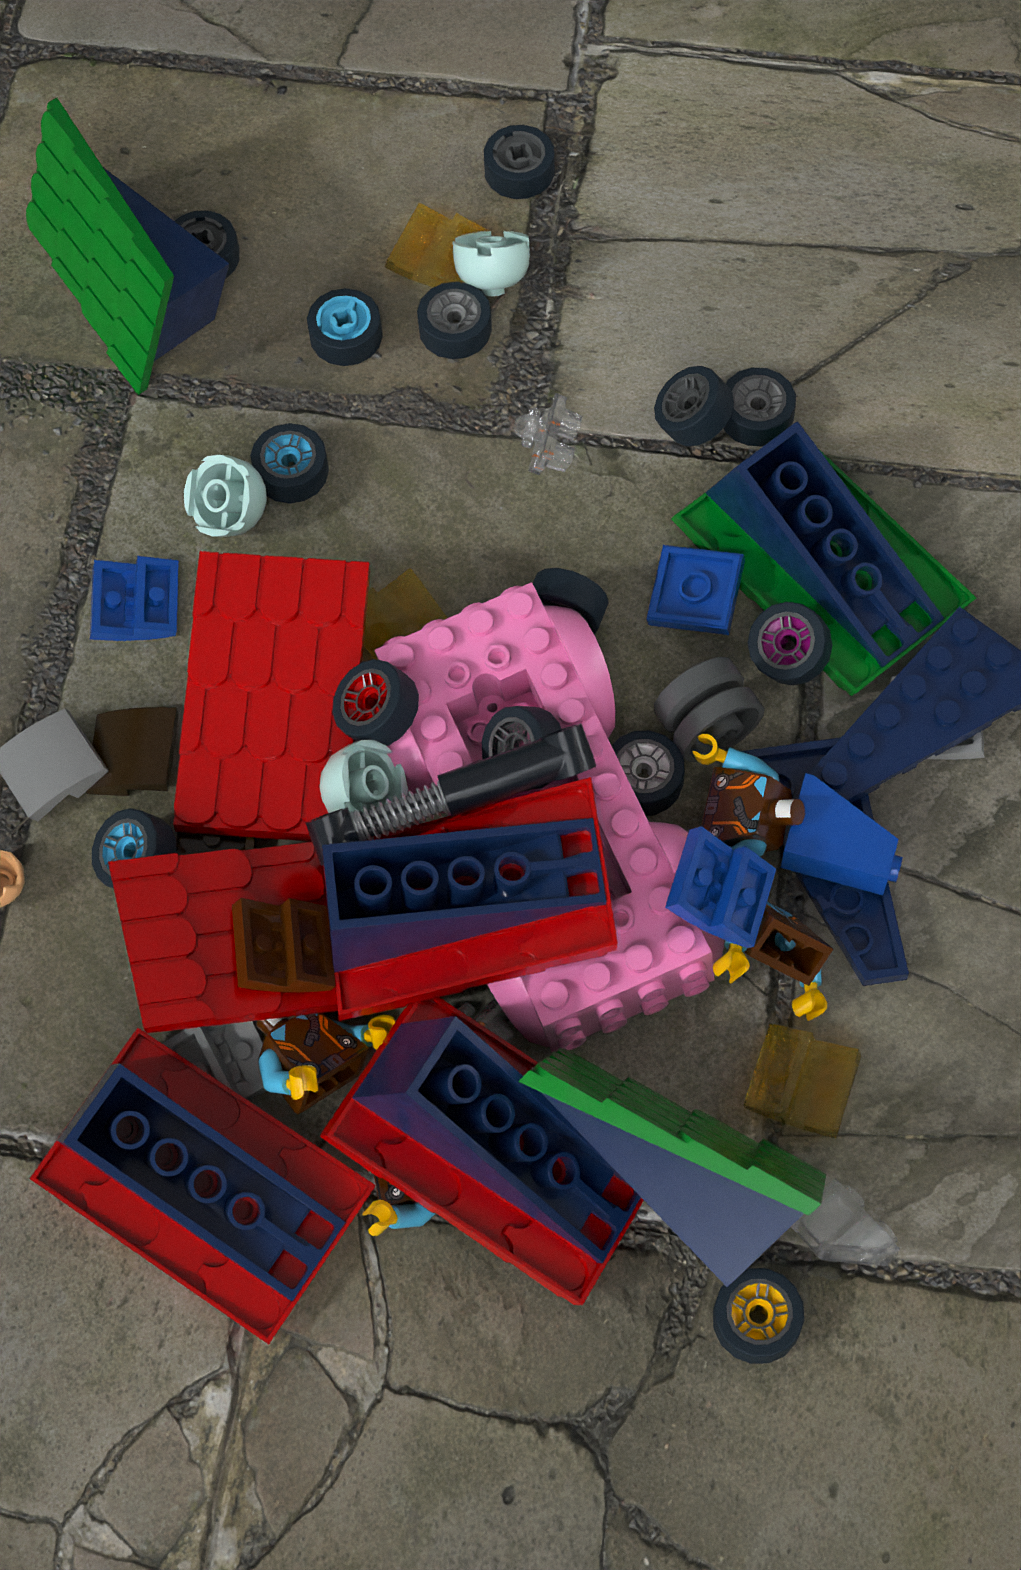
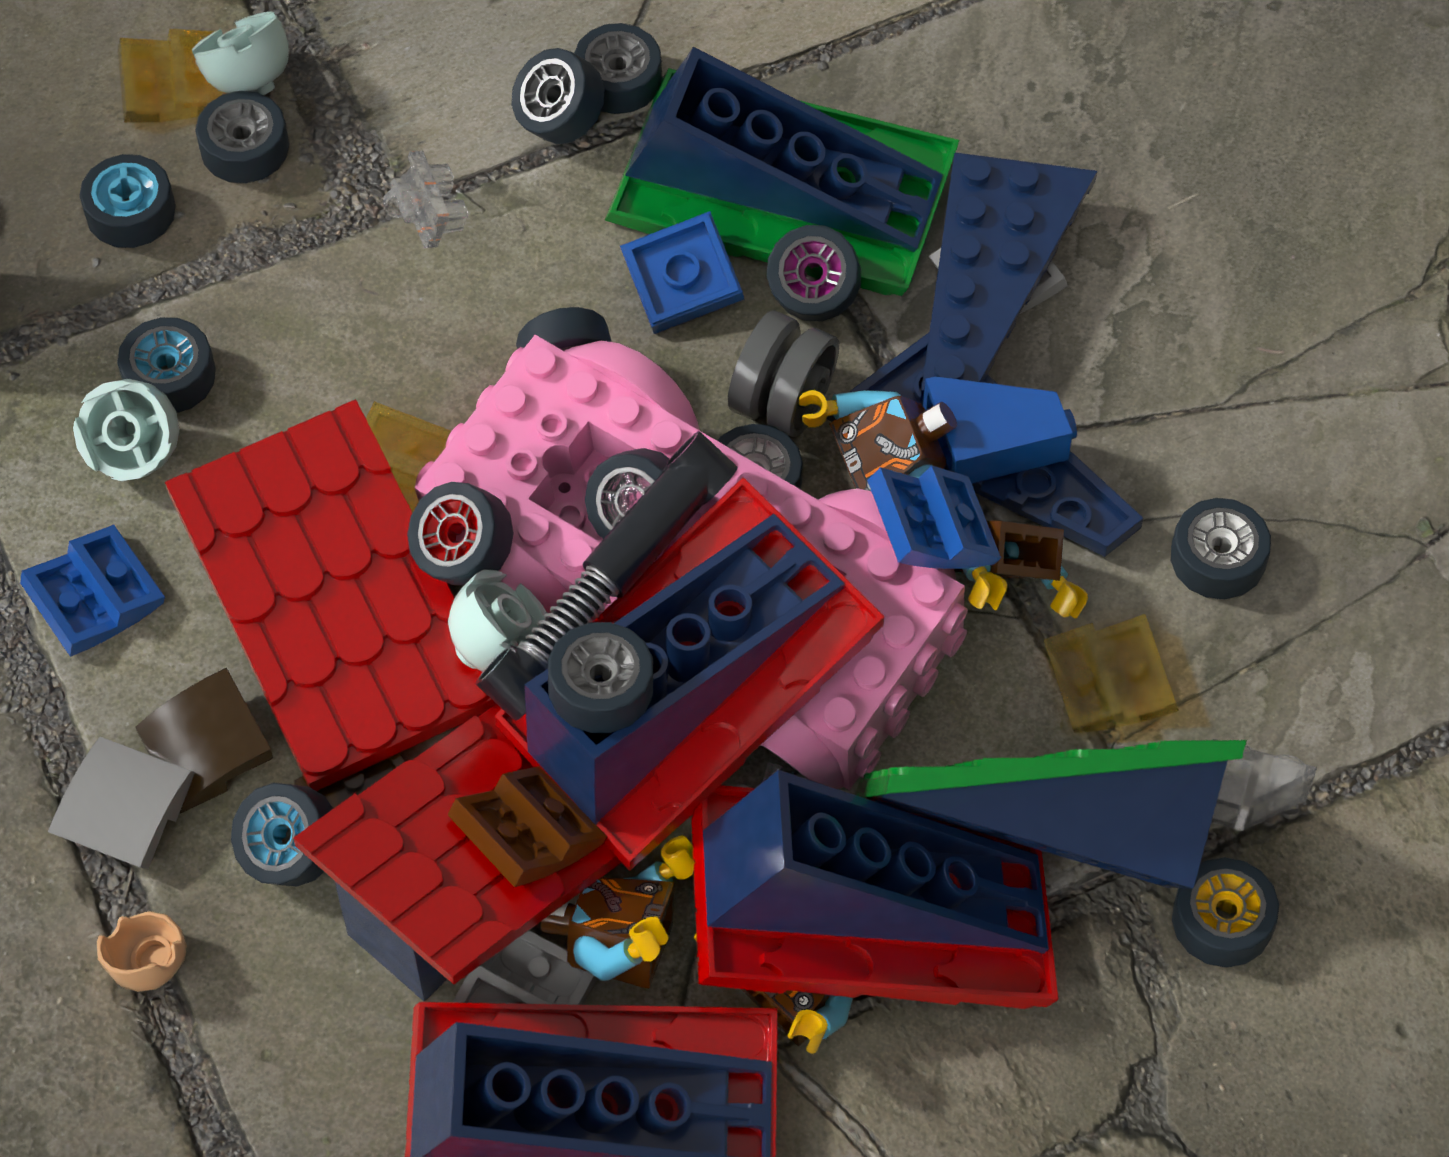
camera: 35 degrees left, 5 degrees down
none -> wheel [548,622,653,733]
none -> wheel [1170,498,1271,600]

